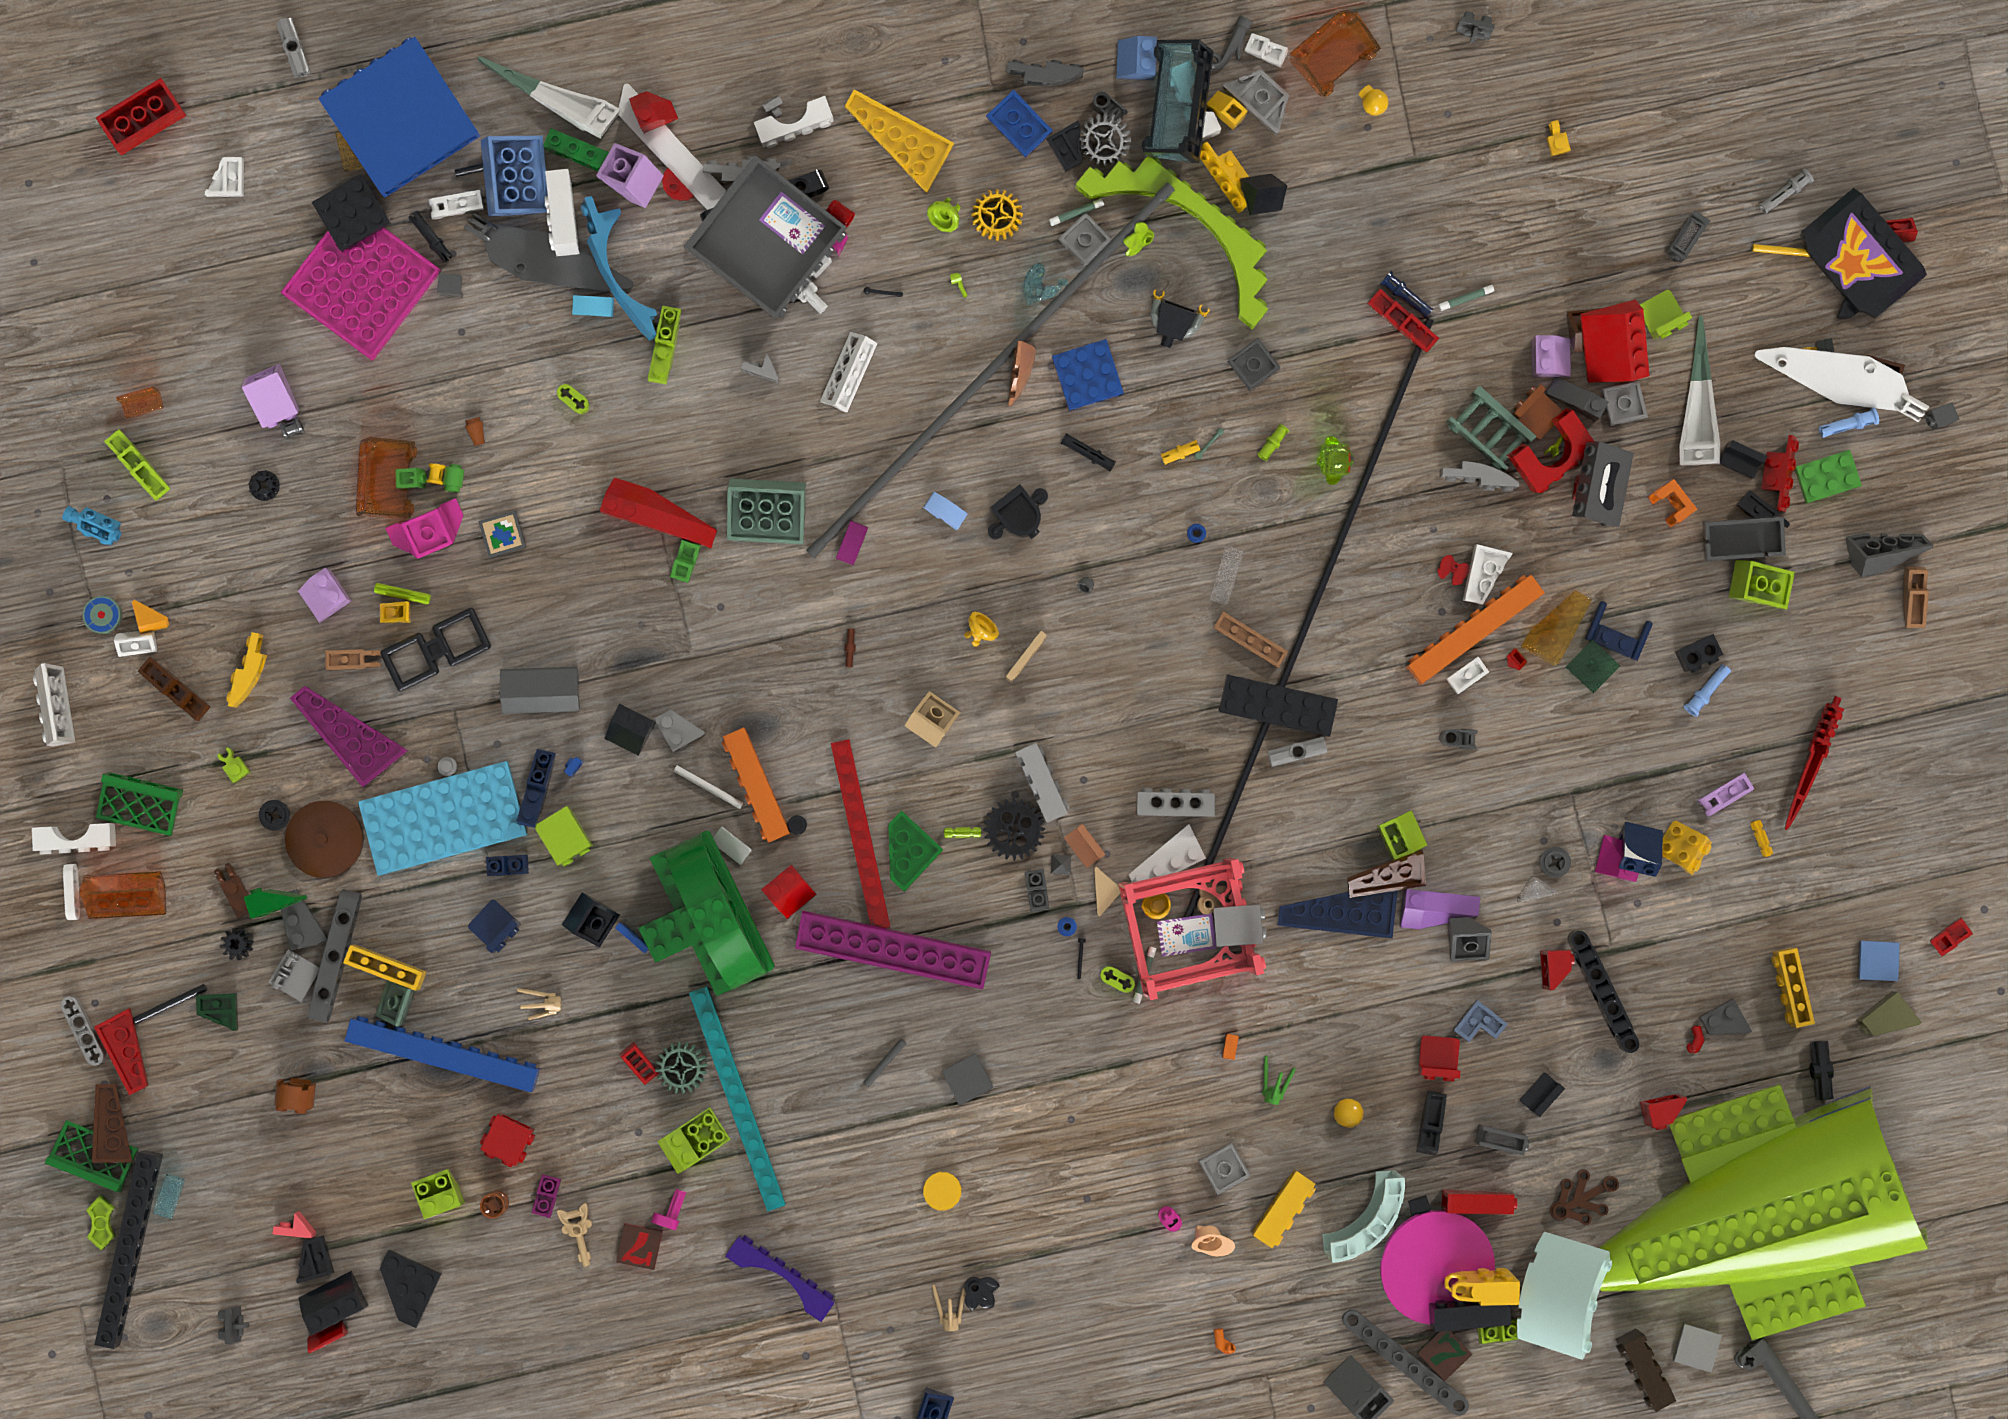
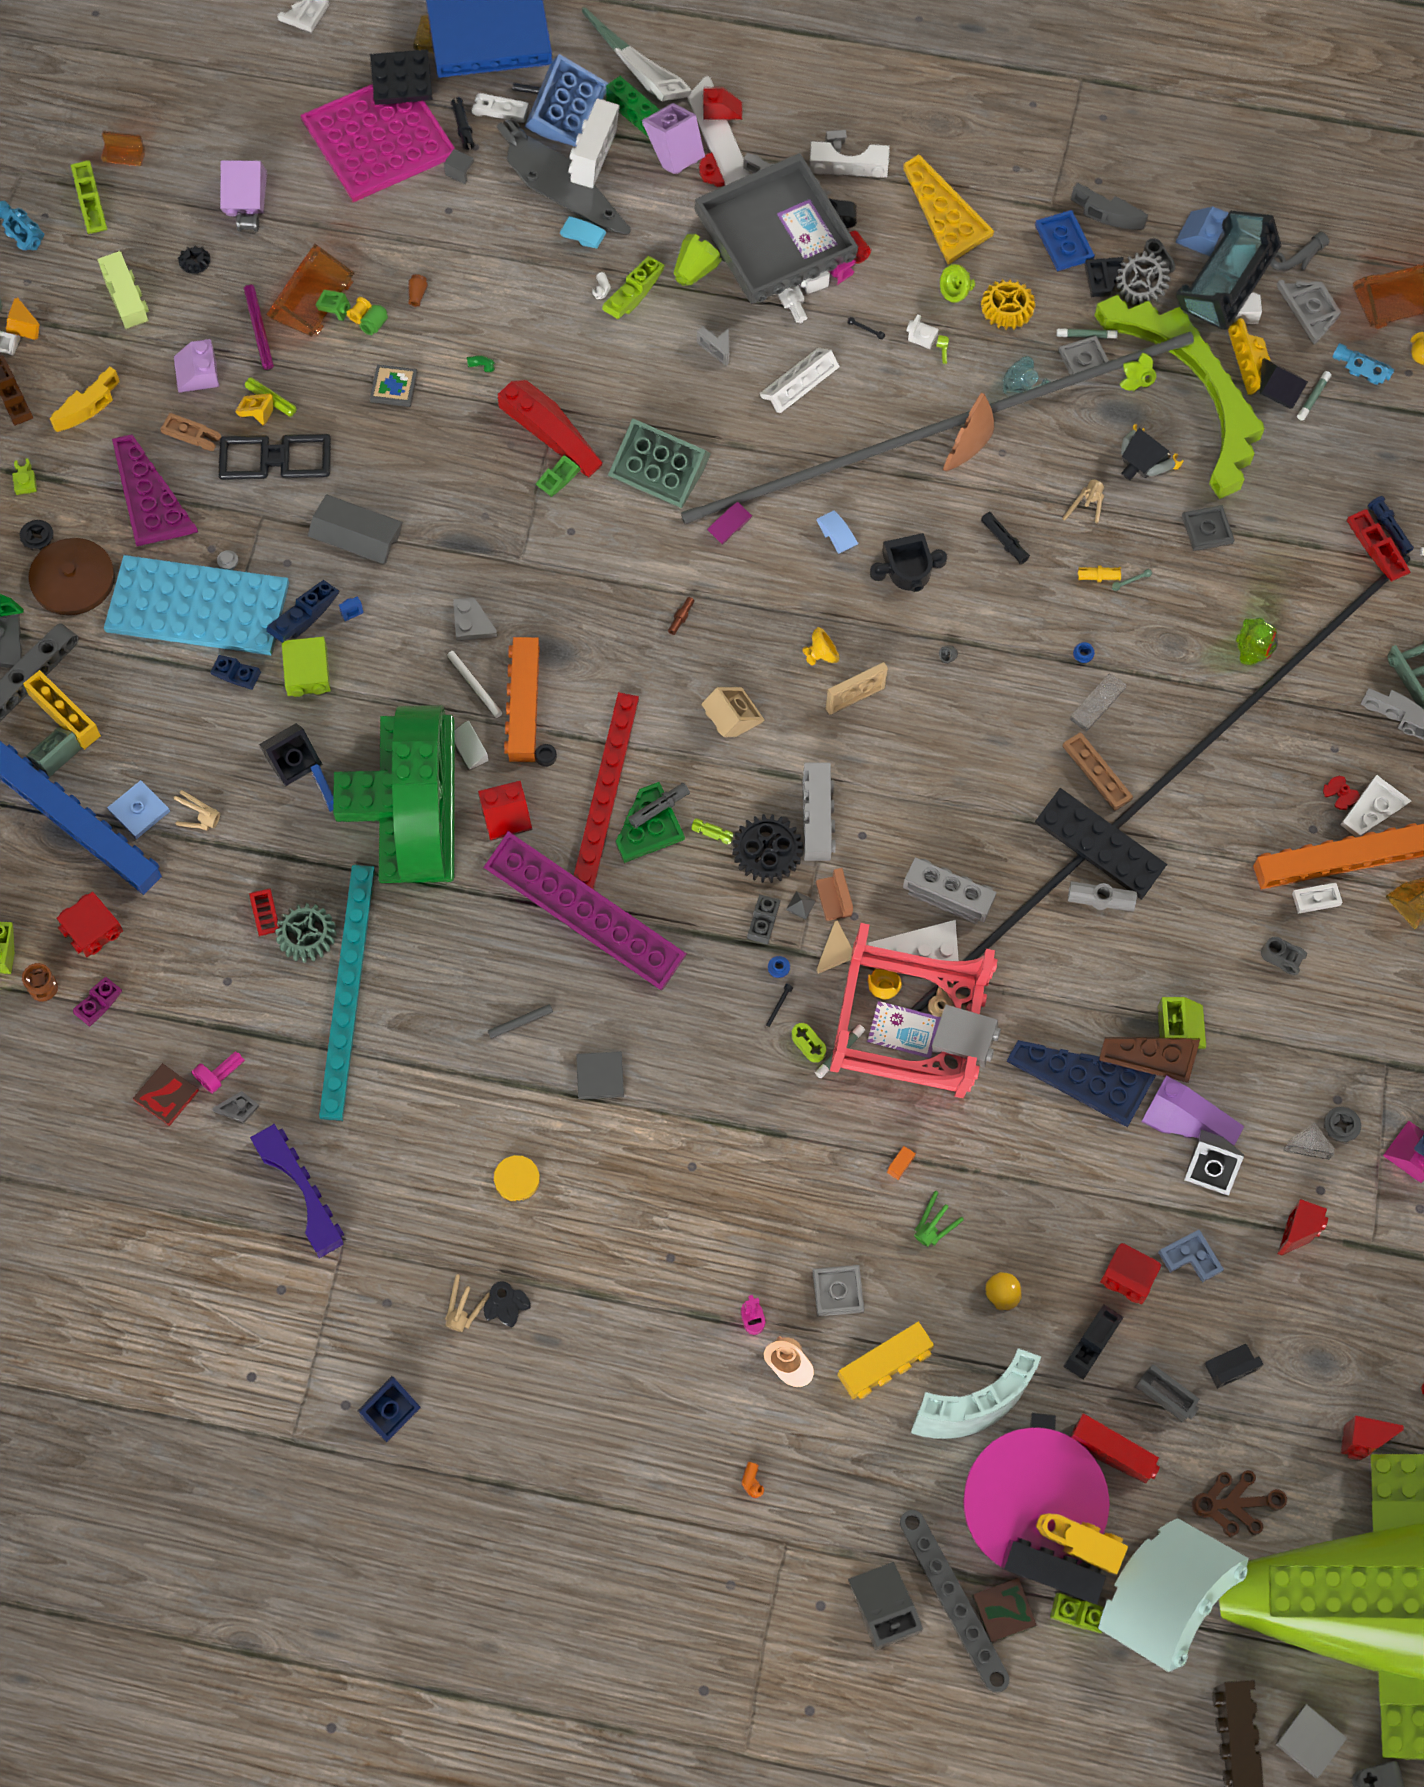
camera: 30 degrees right, 20 degrees down
dark pink piece [385,498,464,559] -> none
dark blue bracket [468,900,521,953] -> none
lime beam [557,384,590,414] -> none
tan piece [557,1203,592,1267] -> none
dark azure slope [581,196,657,341] -> none
black slope [604,704,656,756] -> none
lime slope [657,1107,731,1174] -> none
blue plate [1052,339,1124,411] -> none
yellow slope [1207,91,1248,130] -> none
white slope [1245,33,1288,67] -> none
lime pin [1257,424,1289,461] -> none
red slope [1507,648,1527,670] -> none
black beam [1567,930,1639,1053] -> none
none -> yellowish green wedge [98,251,149,329]
none -> light blue plate [107,780,170,839]
none -> flat silver piece [212,1091,259,1123]
none -> magenta axle [244,284,274,370]
none -> green arm [467,355,495,372]
none -> white arm [592,272,611,299]
none -> dark grey pin [628,782,690,829]
none -> lime cone [674,234,722,286]
none -> white bracket [907,314,939,349]
none -> tan plant [1062,480,1104,523]
none -> sand green bar [1297,371,1331,421]
none -> dark azure brick [1332,343,1395,385]

